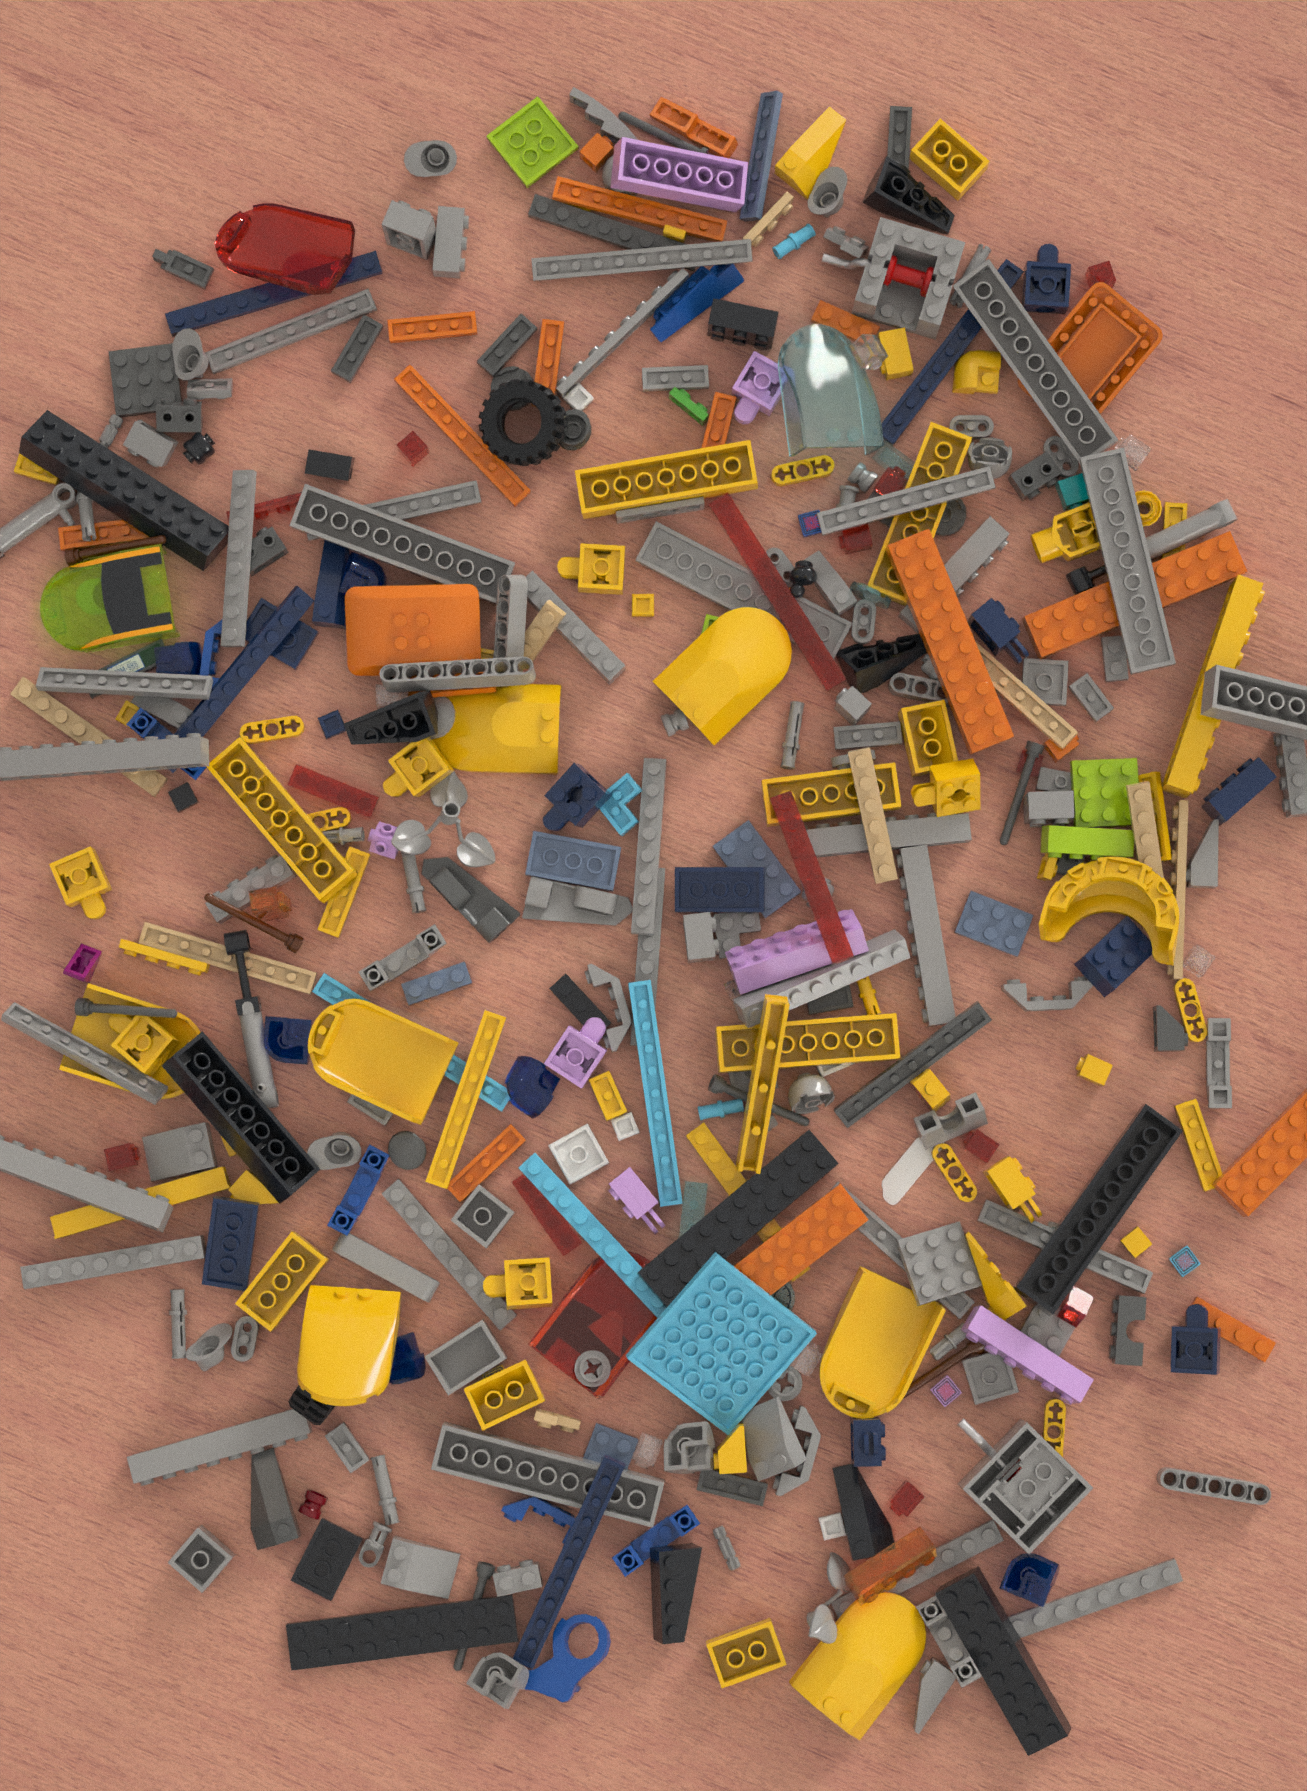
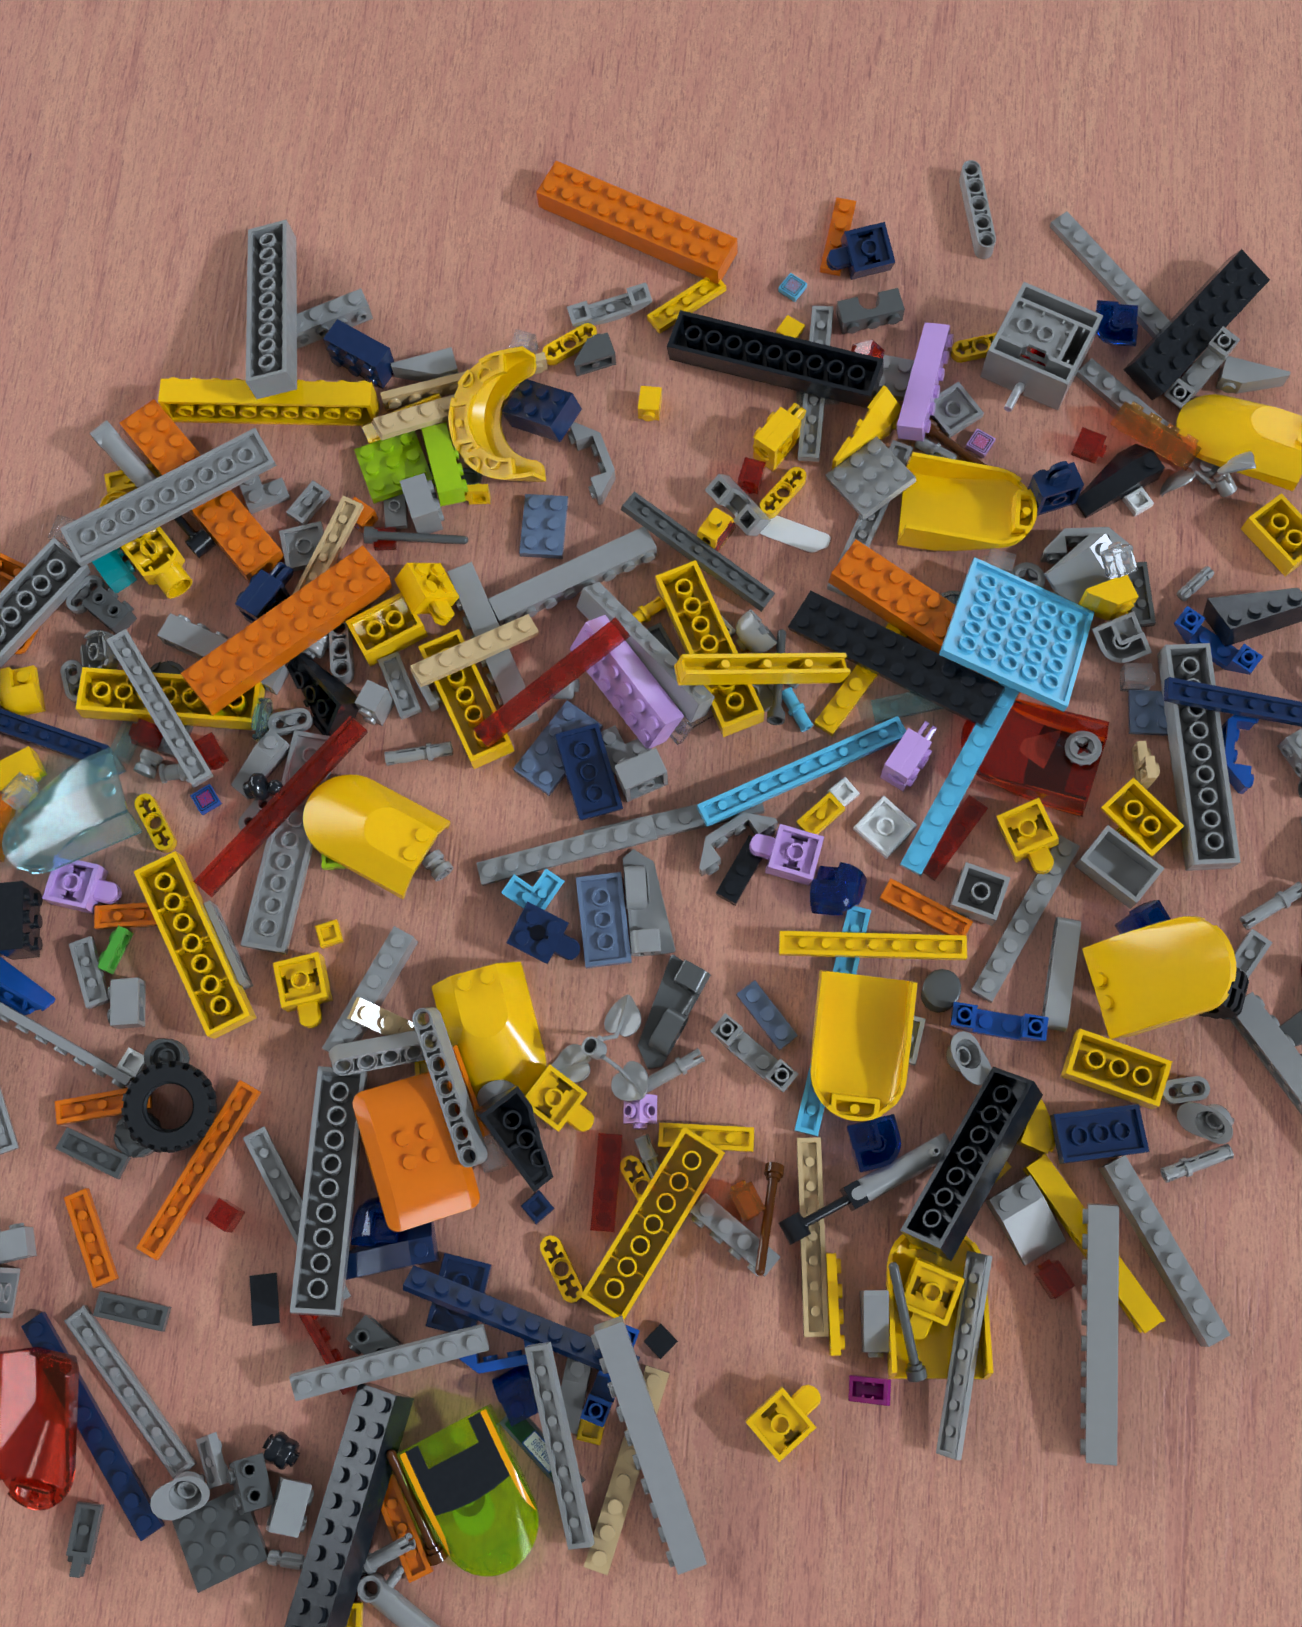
camera: 100 degrees left, 10 degrees down
none -> light grey brick [107,978,146,1029]
none -> light grey slope [860,1290,889,1357]
none -> clear brick [1100,542,1138,578]

